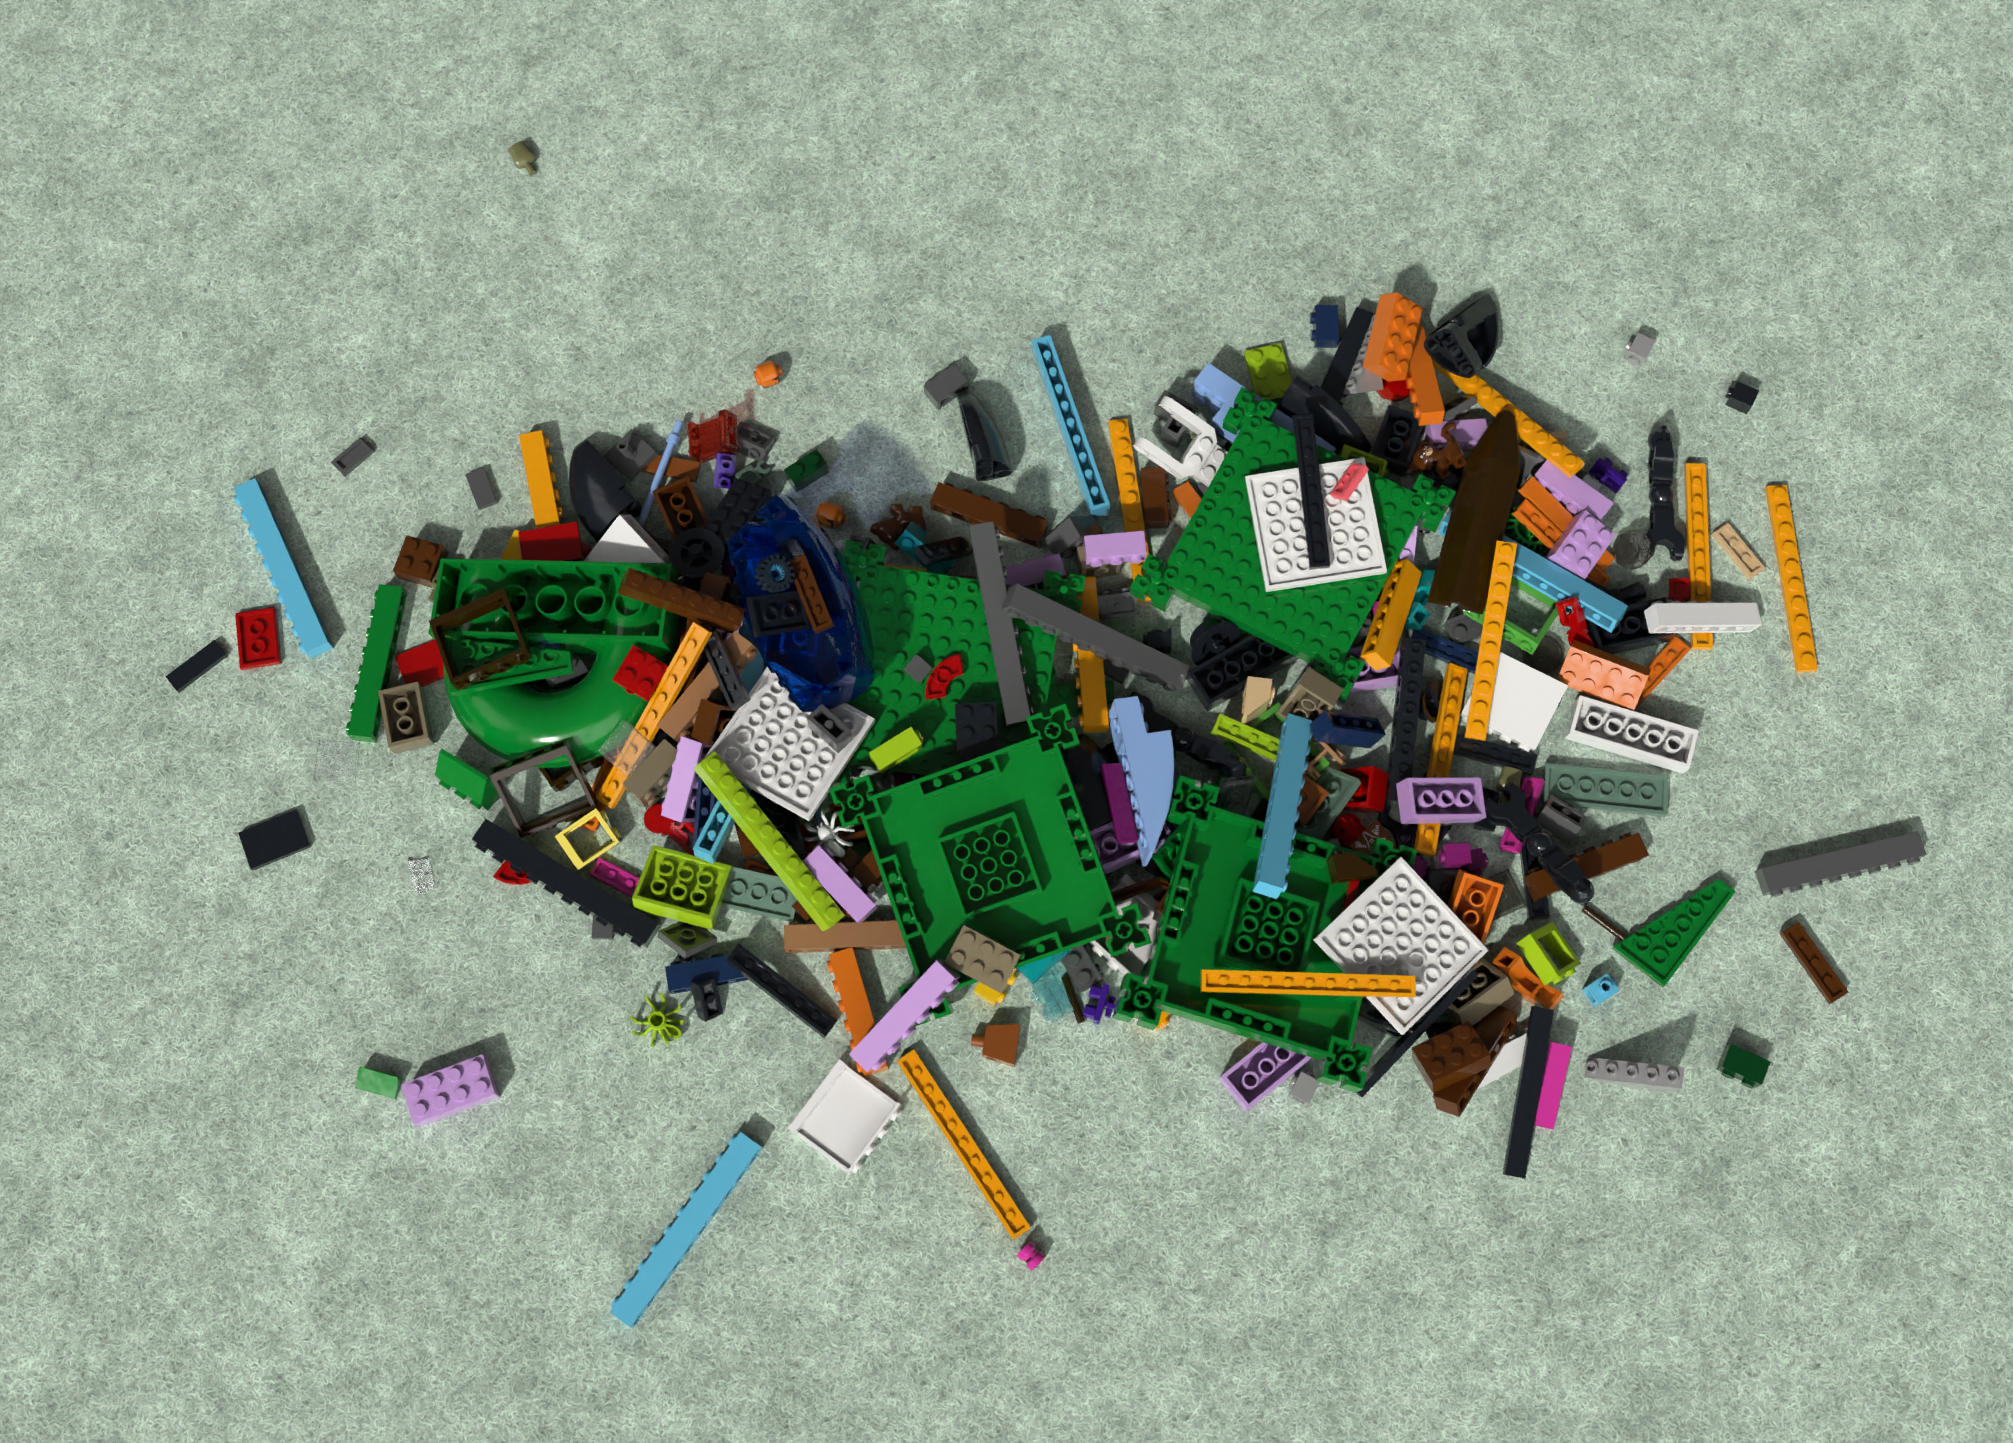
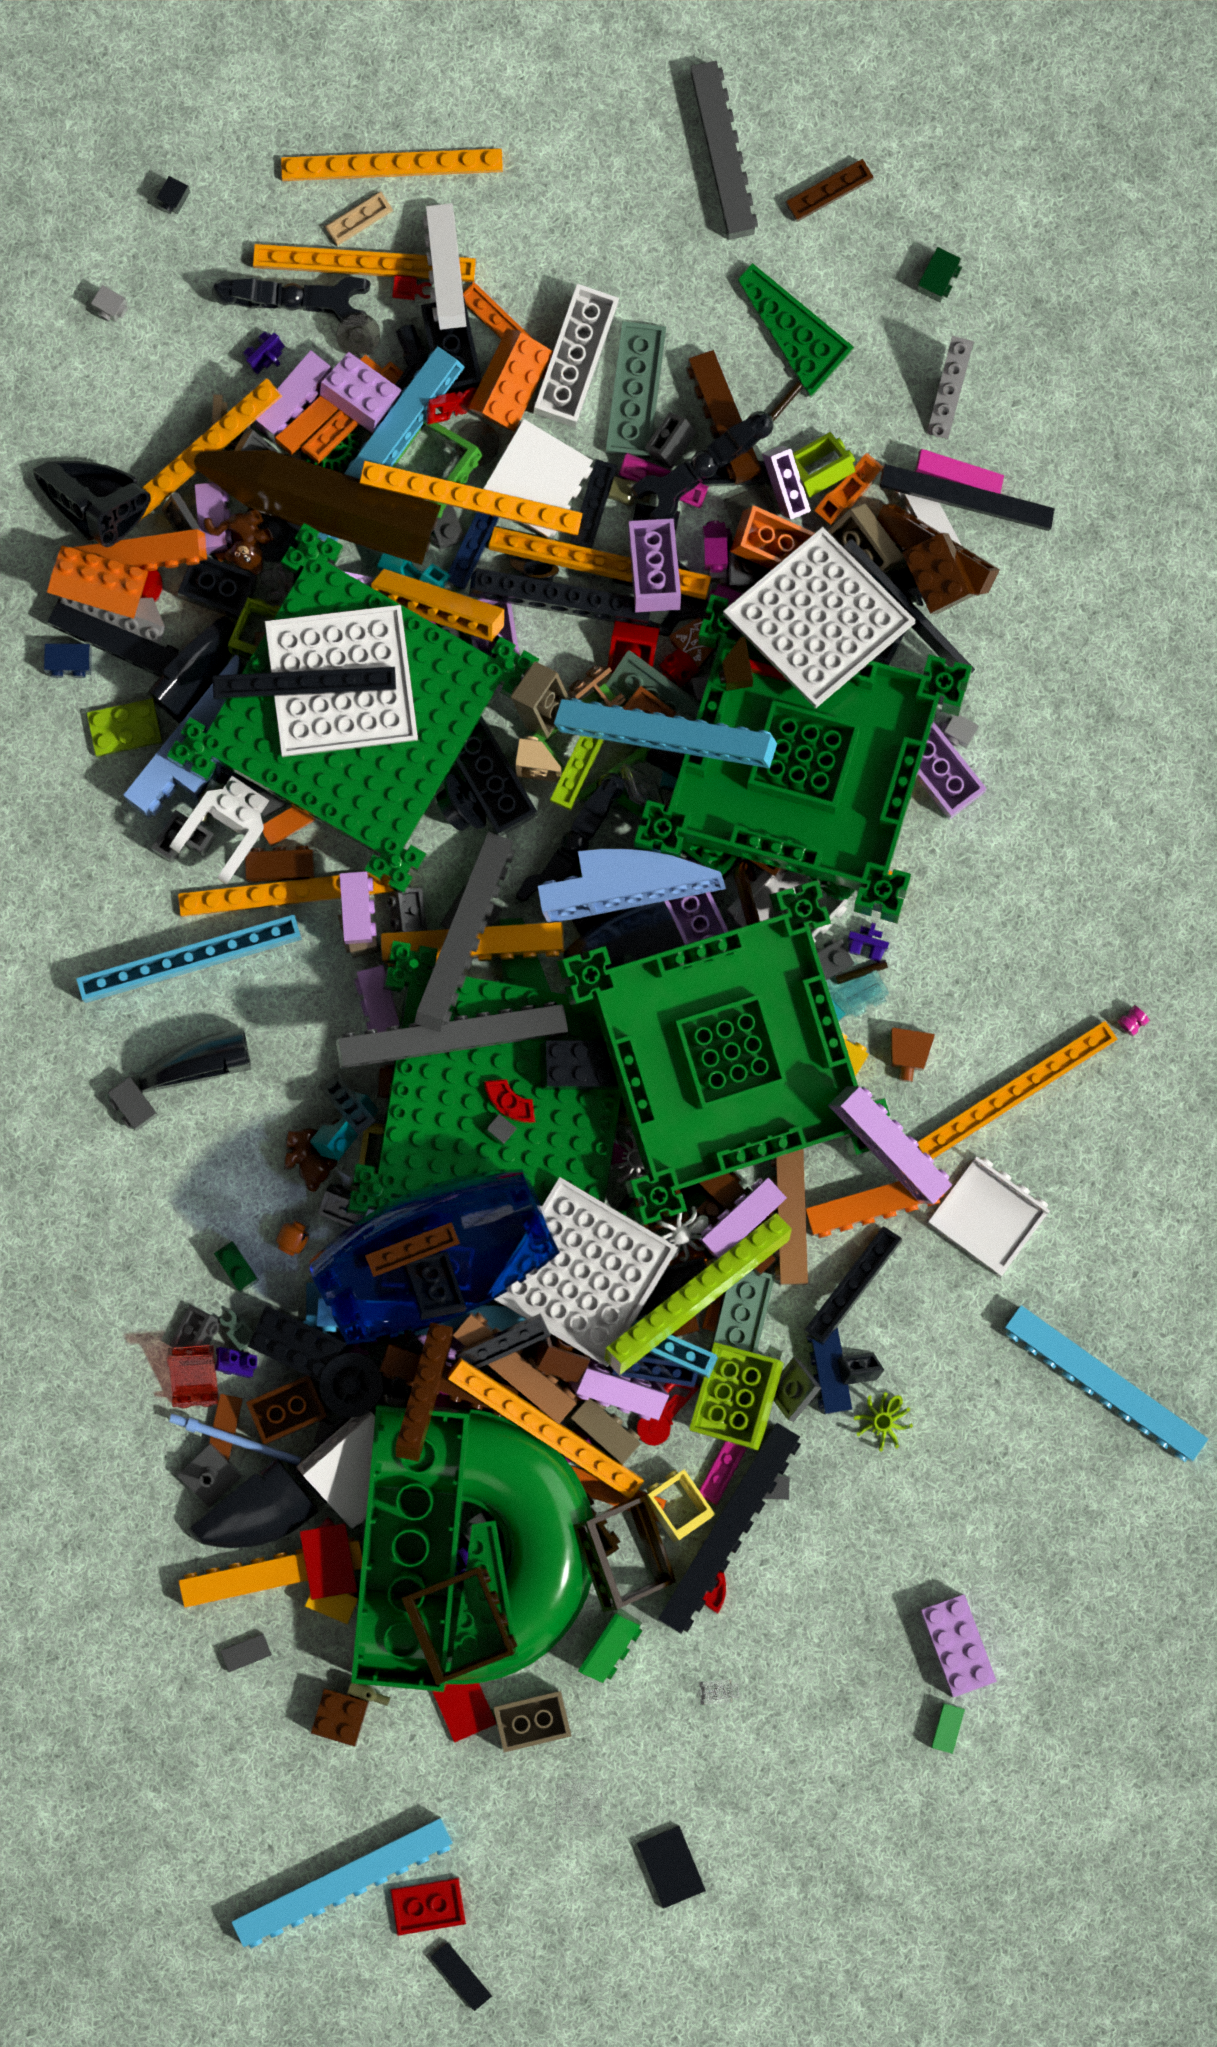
camera: 90 degrees left, 10 degrees up
dark grey tile [331,437,374,477] -> none
green brick [346,584,407,743] -> none
clear tile [598,720,656,777] -> none
red plate [611,645,668,701] -> none
orange head [753,360,783,388] -> none
black bush [754,555,795,593] -> none
dark grey brick [807,704,853,753] -> none
lime window [869,727,924,775] -> none
reddish brown brick [930,482,1048,549] -> none
dark tan brick [944,924,1022,993] -> none
dark grey brick [1044,516,1103,559] -> none
magenta tile [1100,763,1139,843] -> none
black brick [1143,628,1172,653] -> none
light orange plate [1201,969,1416,998] -> none
dark blue brick [1310,710,1386,748] -> none
coral plate [1330,463,1369,501] -> none
black tile [1575,469,1602,491] -> none
medium azure brick [1583,973,1620,1007] -> none
none -> lavender brick [762,445,811,519]

